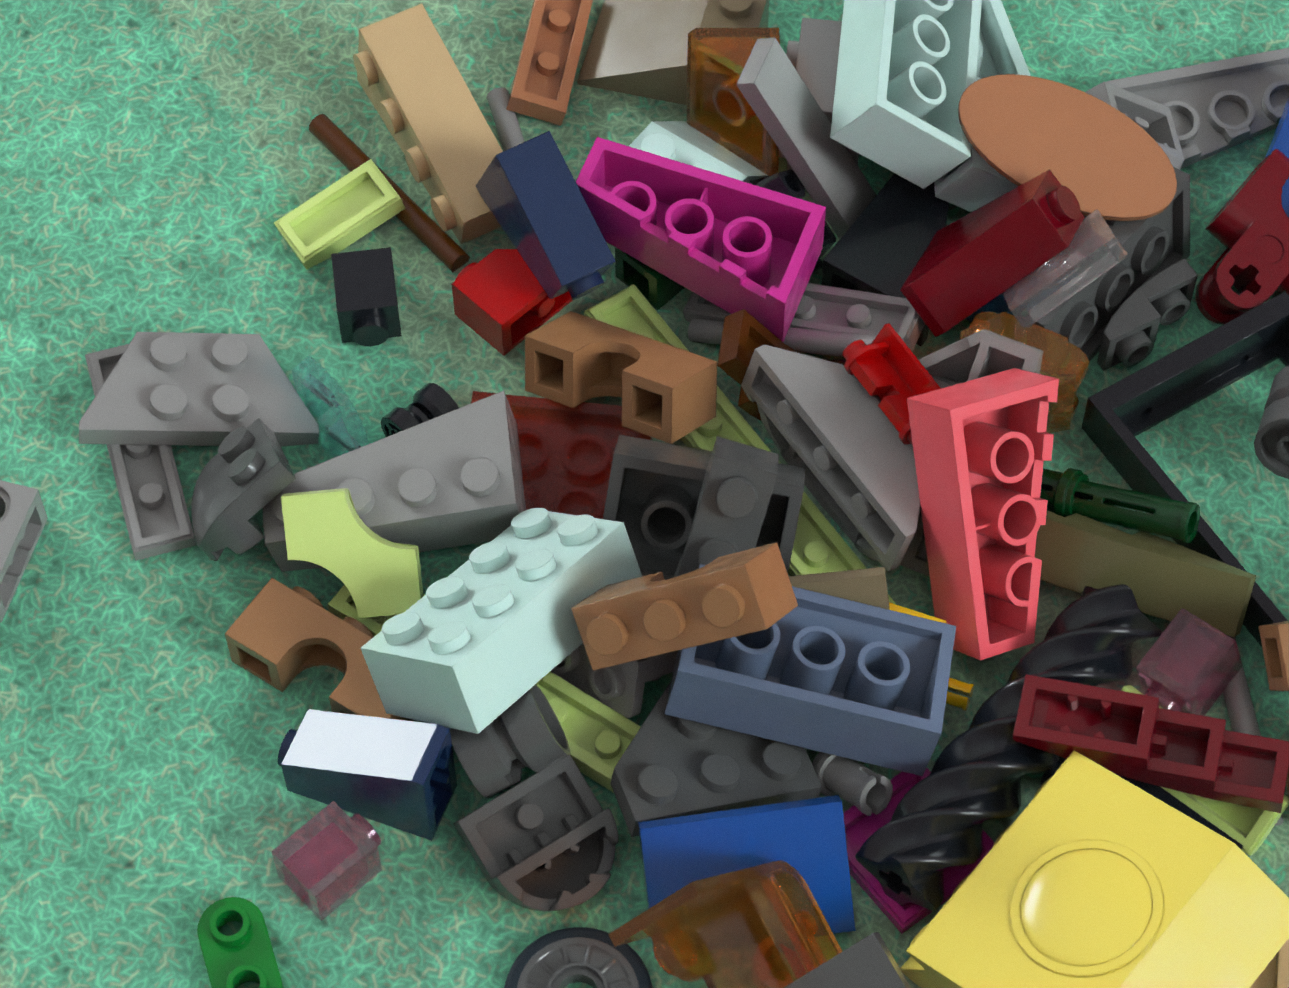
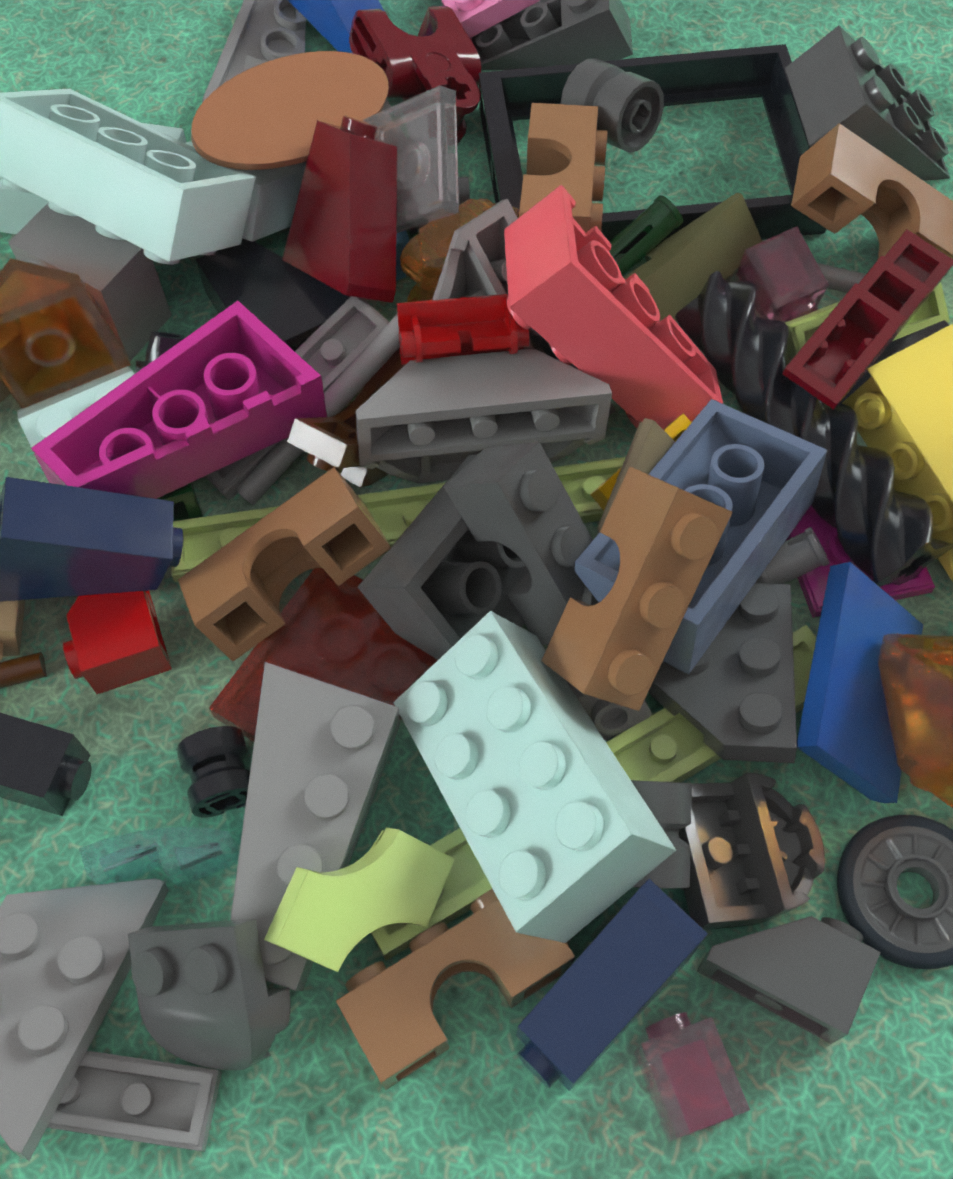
camera: 65 degrees left, 5 degrees up
light grey tile [736,37,876,238] -> none
none -> medium nougat arch [519,103,607,232]
none -> dark grey slope [697,916,881,1044]

